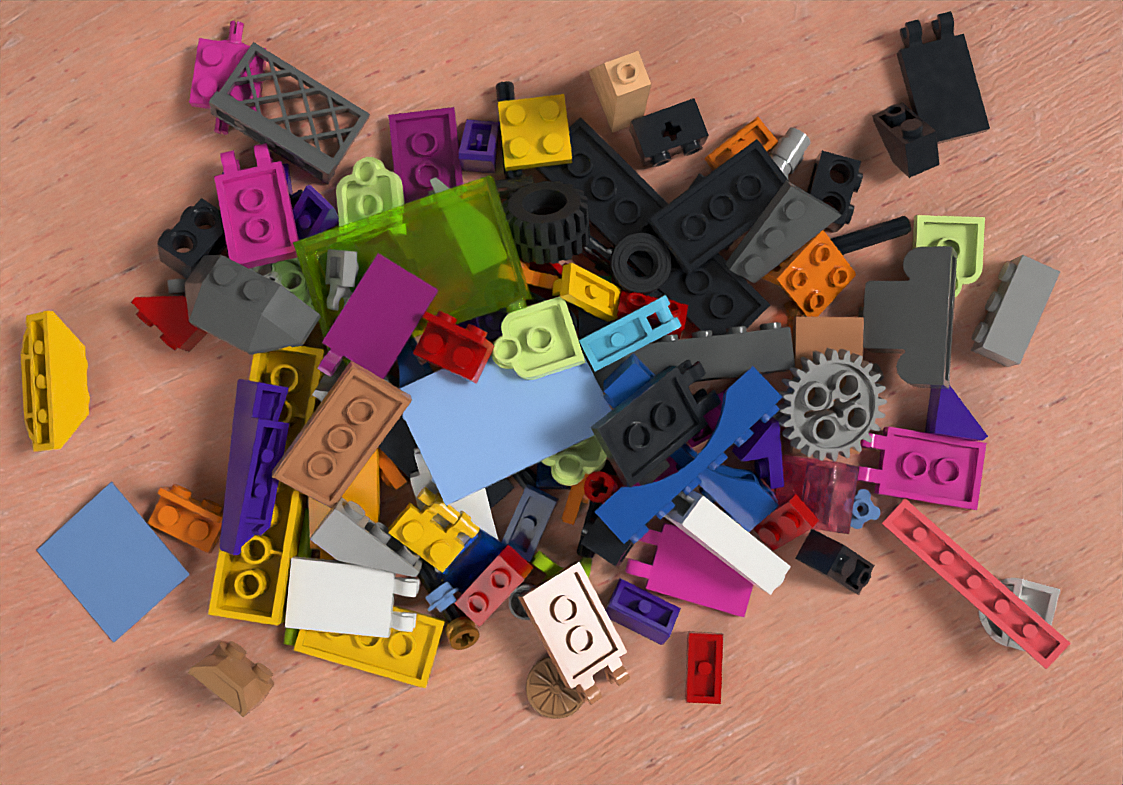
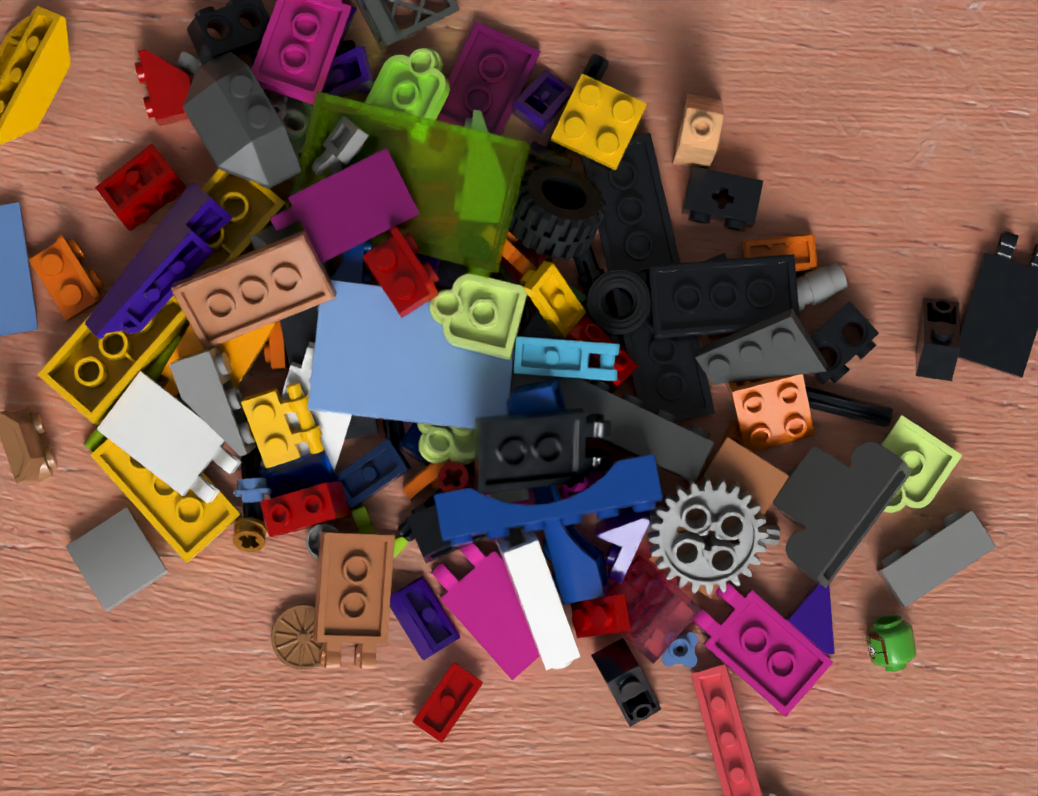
camera: 30 degrees right, 0 degrees up
none -> light grey slope [66,507,169,612]
none -> red bracket [95,144,186,231]
none -> bright green head [866,615,916,672]

